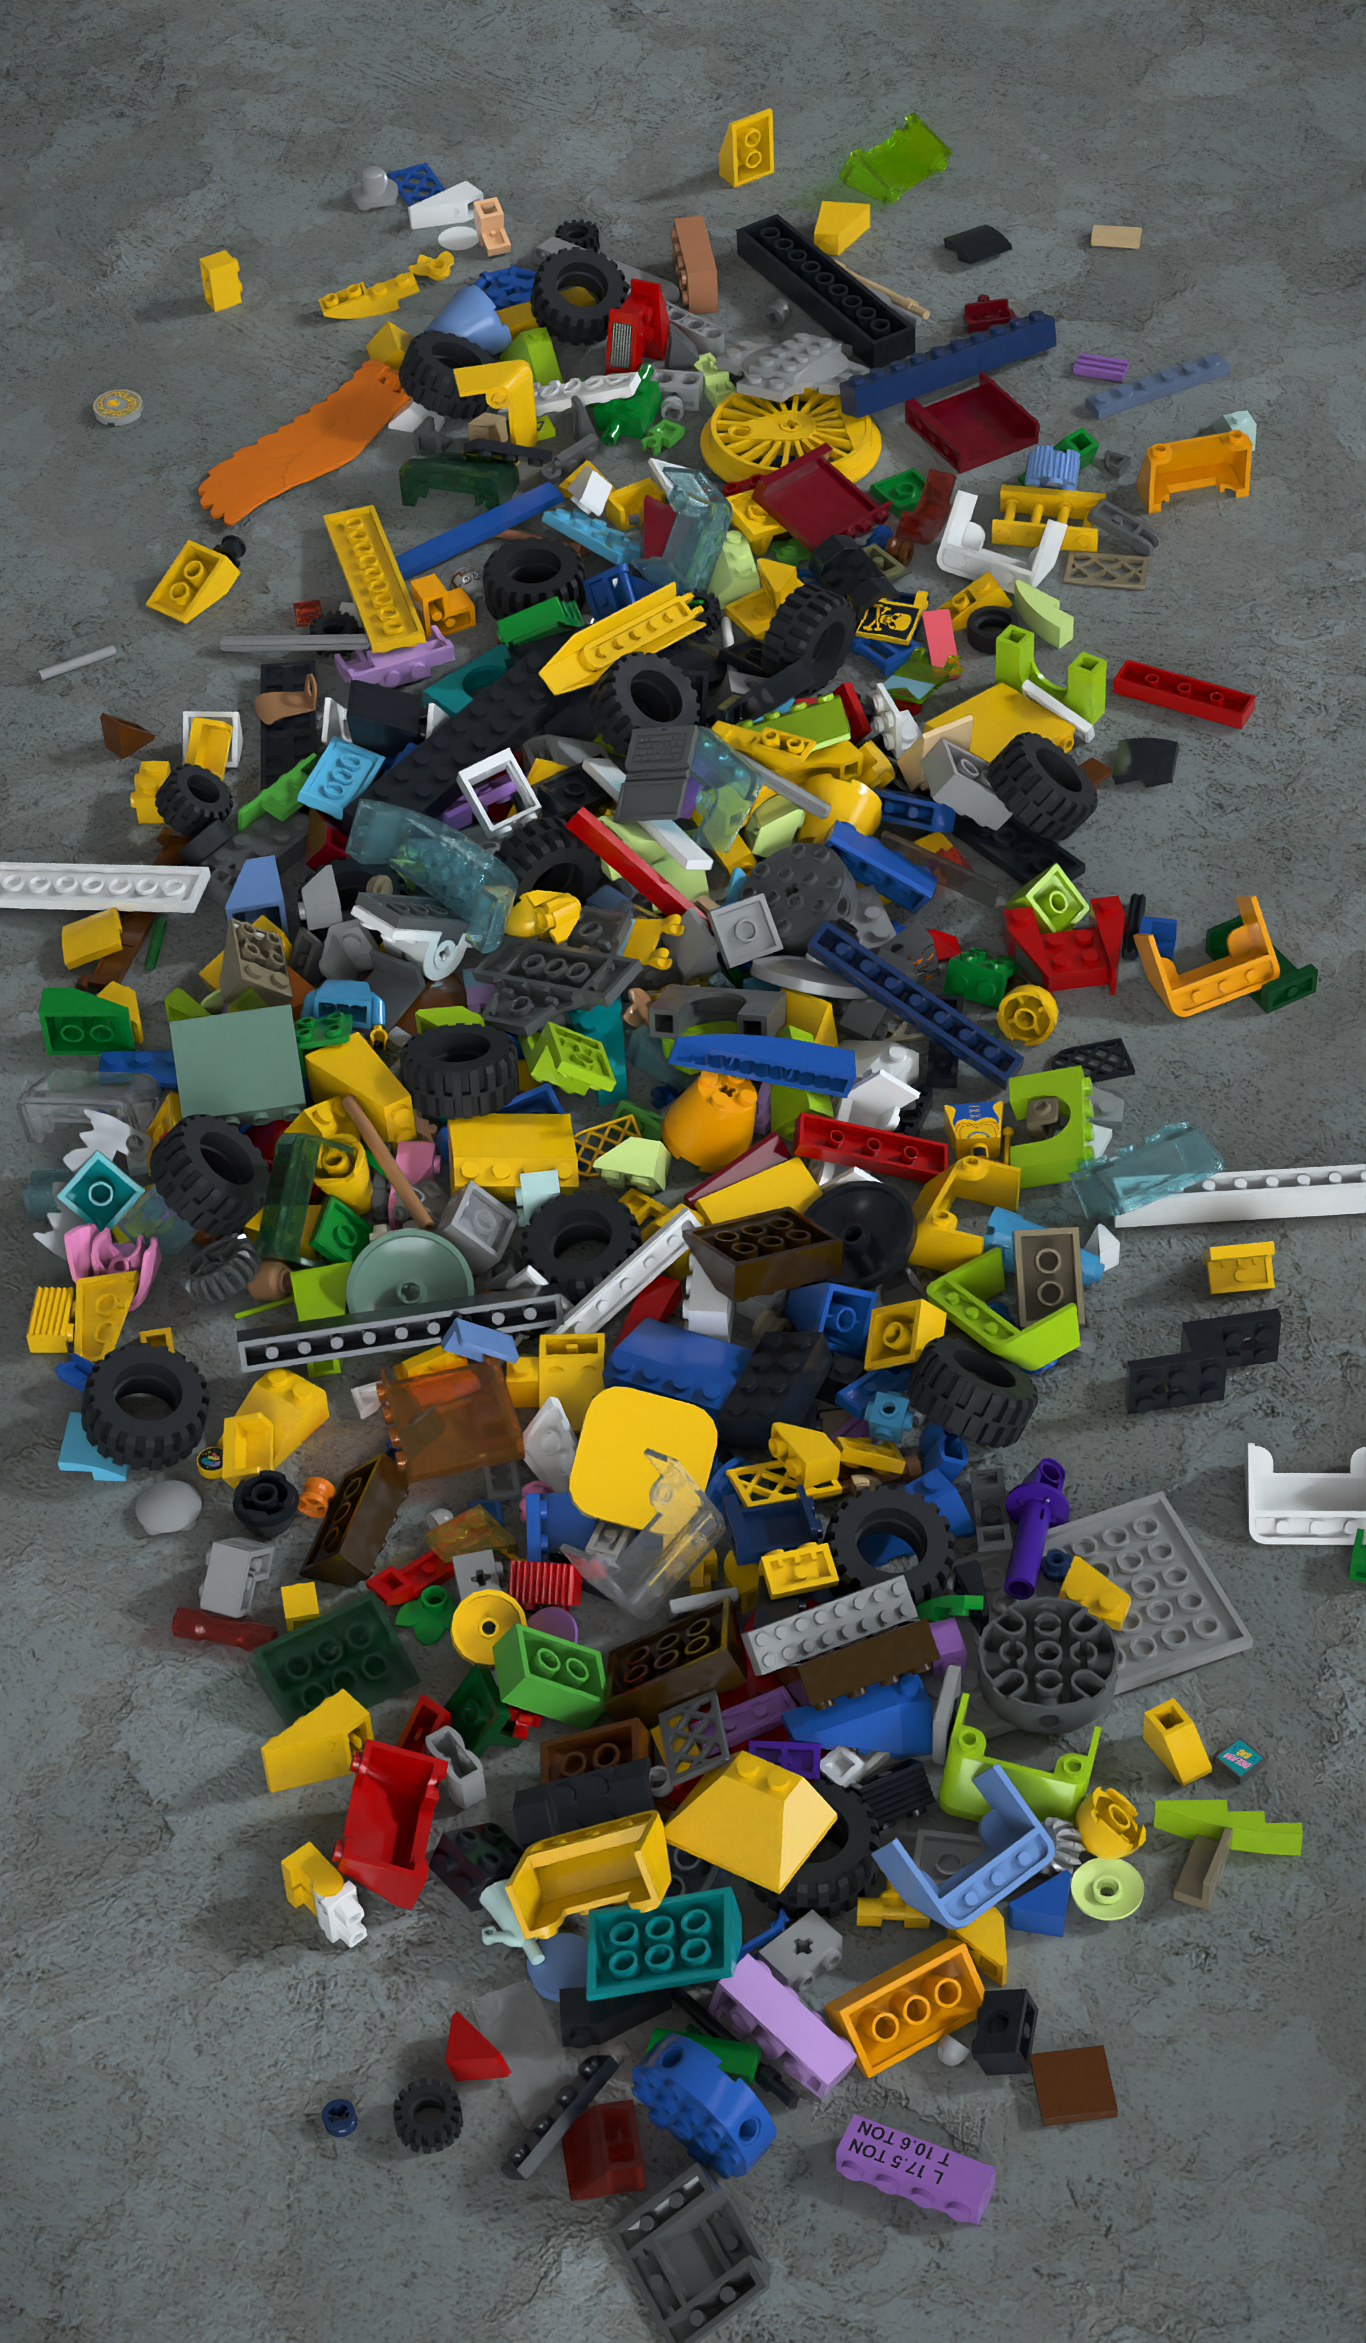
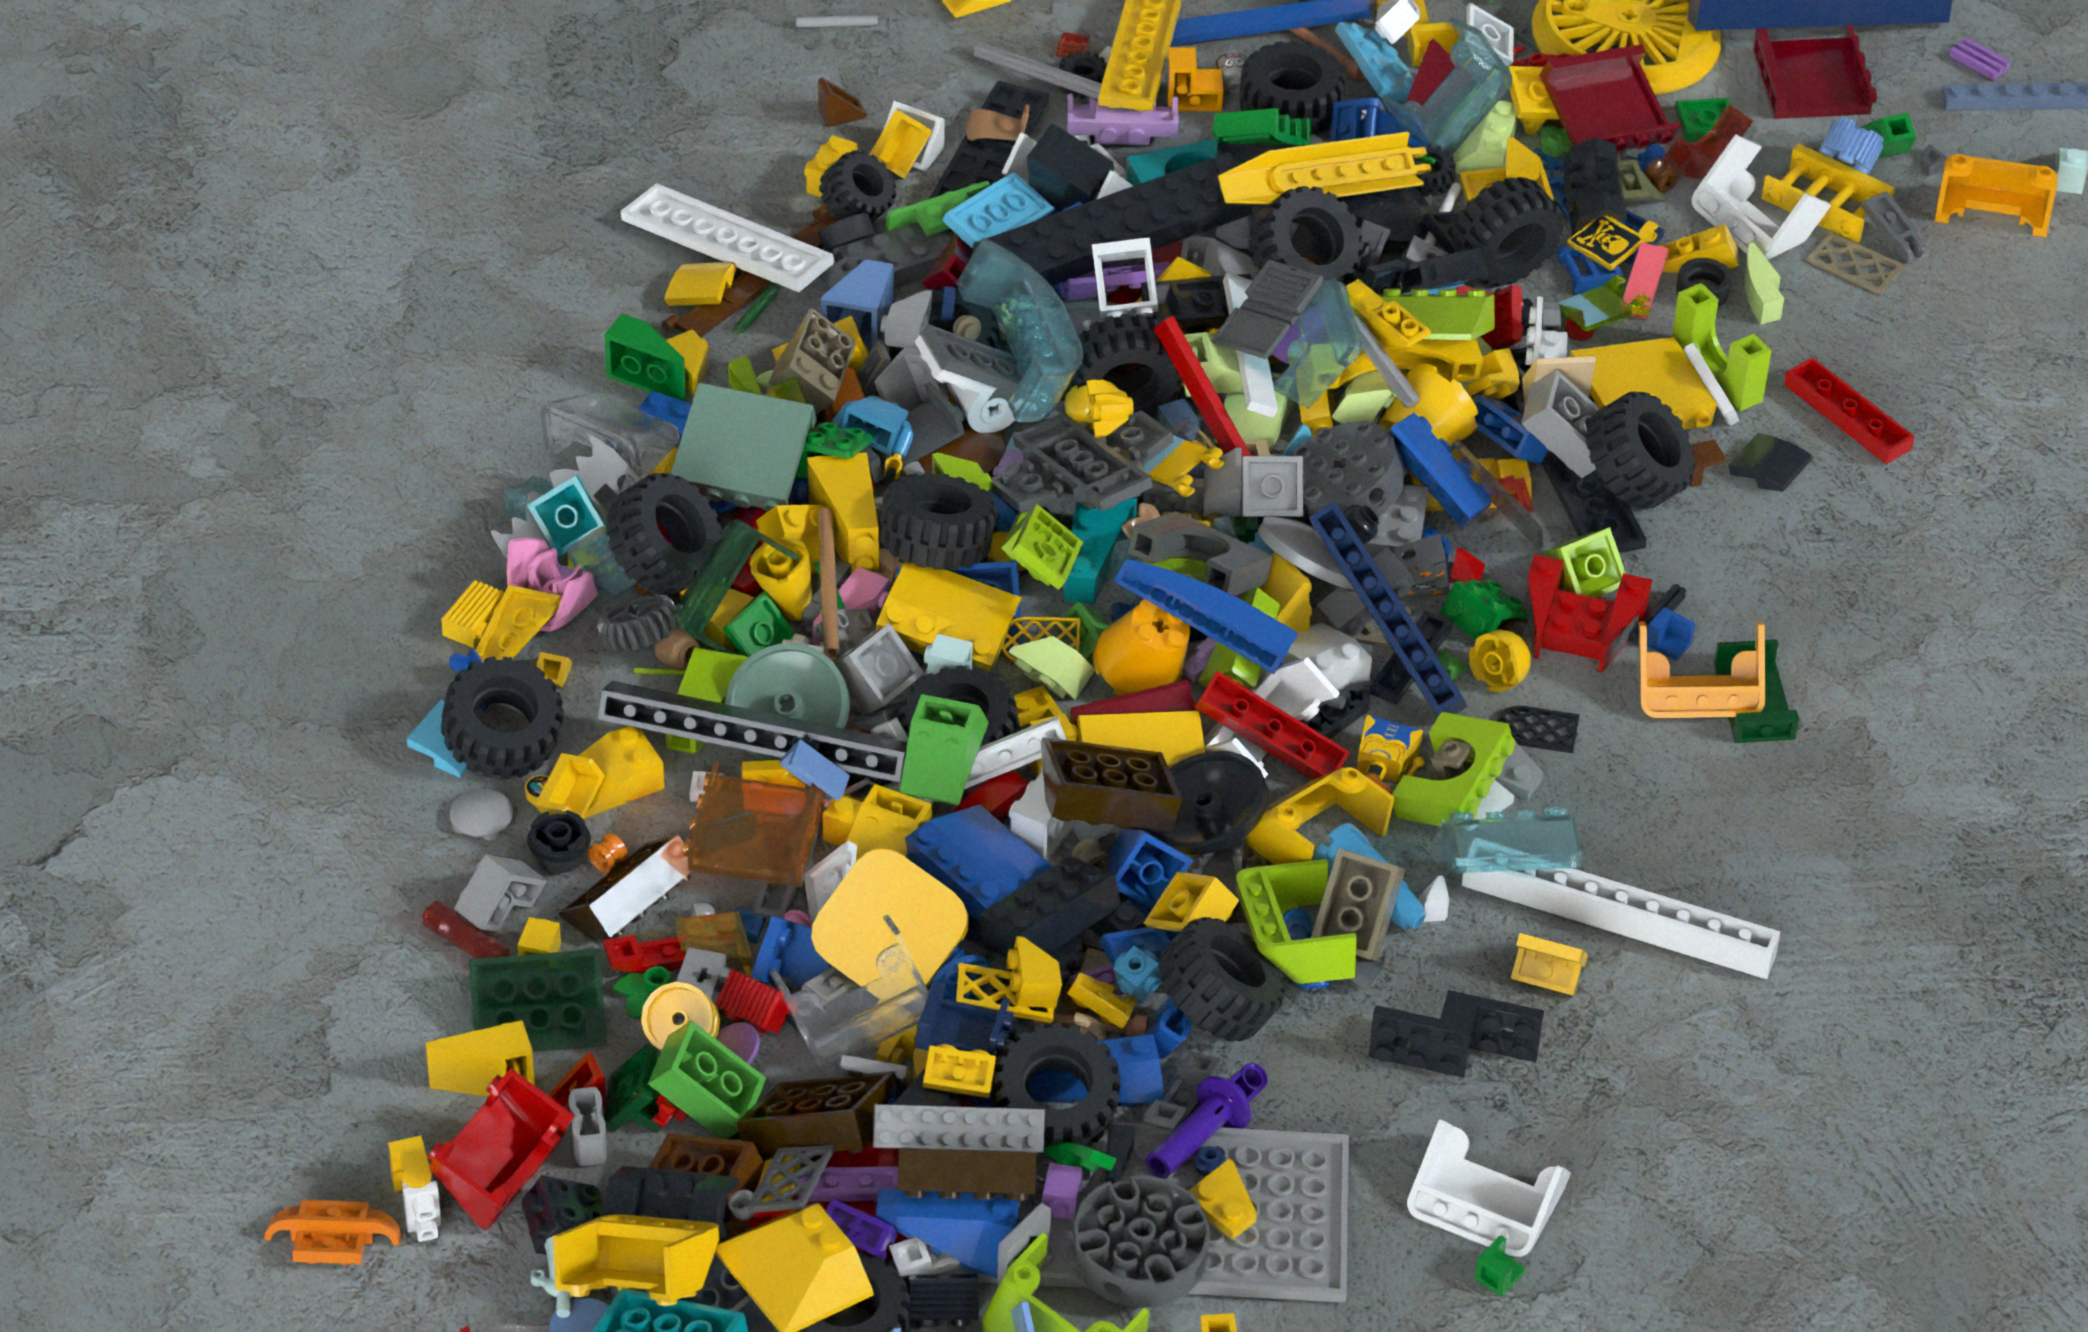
camera: 20 degrees right, 0 degrees up
none -> orange plate [264,1200,402,1265]
none -> bright green slope [899,694,989,806]
none -> dark blue tile [940,287,956,322]

